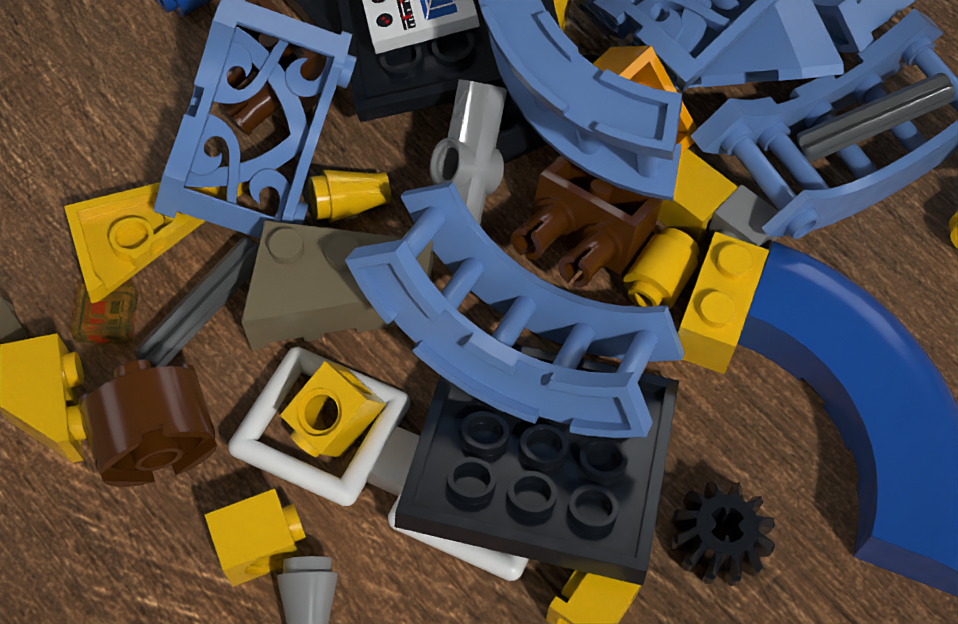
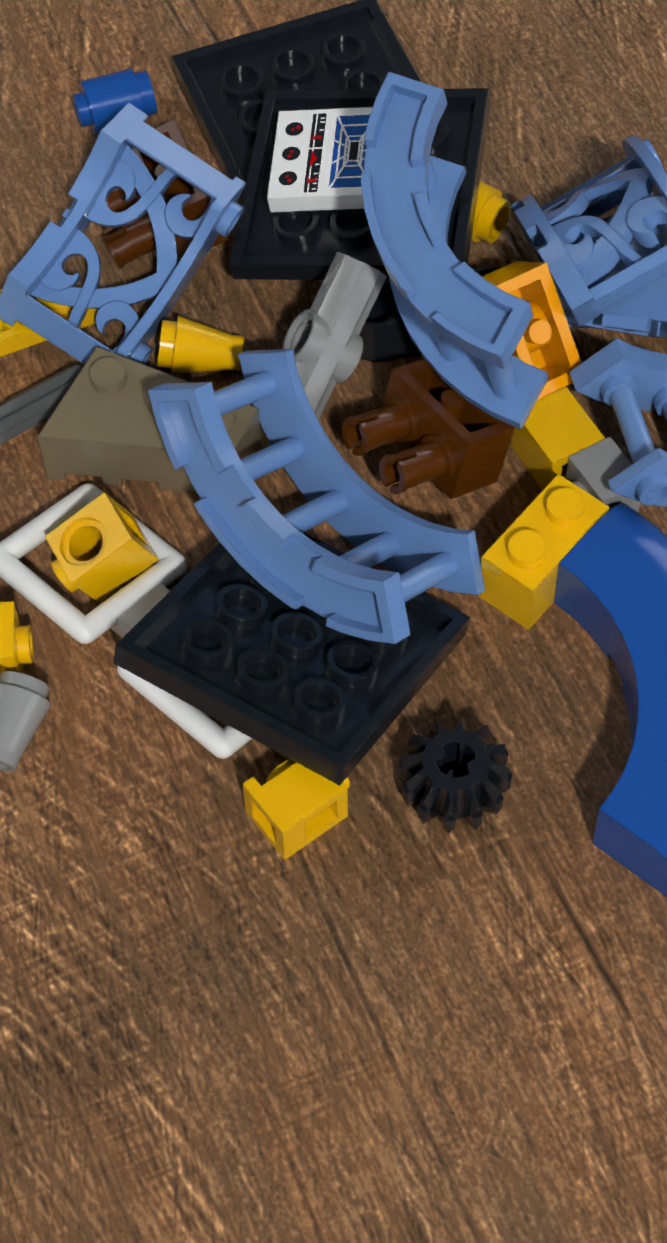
camera: 20 degrees right, 5 degrees down
yellow brick [623,228,699,309] -> none

